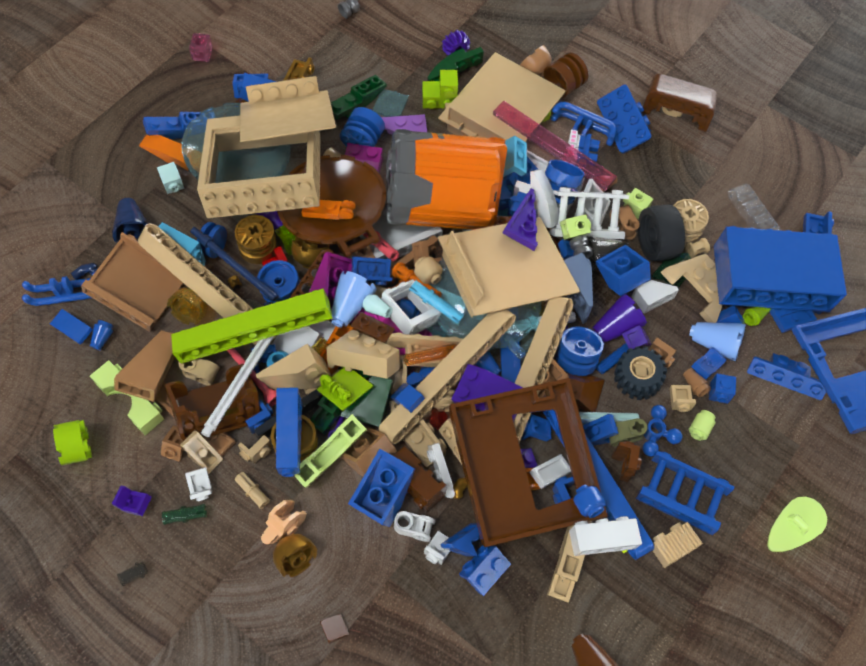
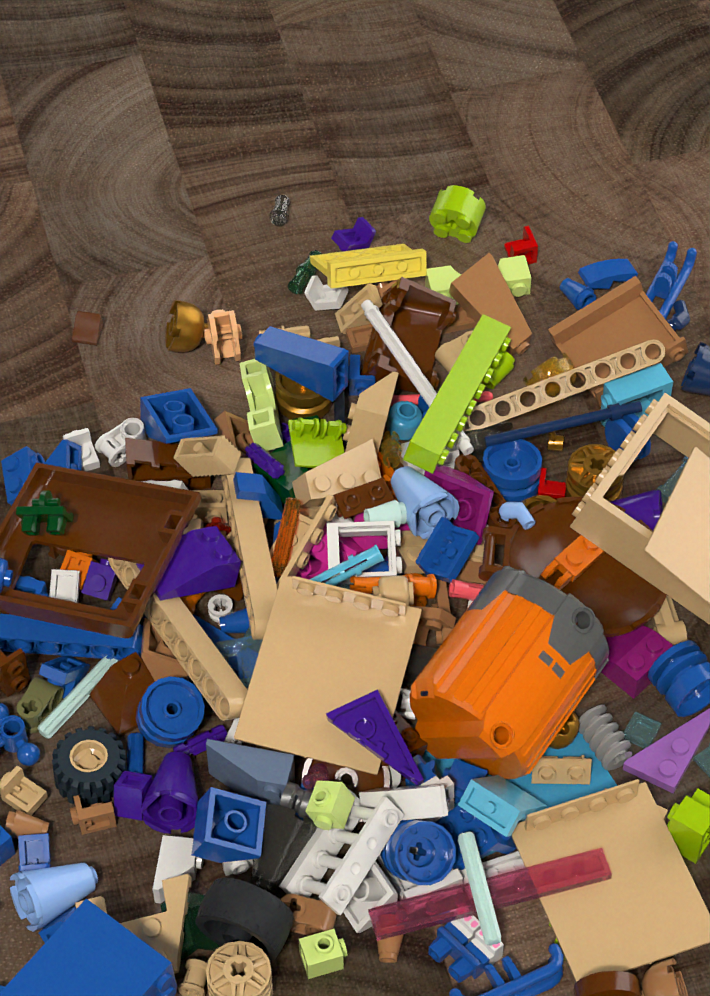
camera: 130 degrees right, 10 degrees down
none -> dark green hips [16,490,74,536]
none -> tan brick [174,435,241,477]
none -> dark purple axle [245,443,285,479]
none -> clear pink arm [302,763,330,789]
none -> light yellow fence [310,244,427,289]
none -> light aqua axle [458,832,501,945]
none -> light blue arm [499,502,536,530]
none -> red panel [504,225,538,265]

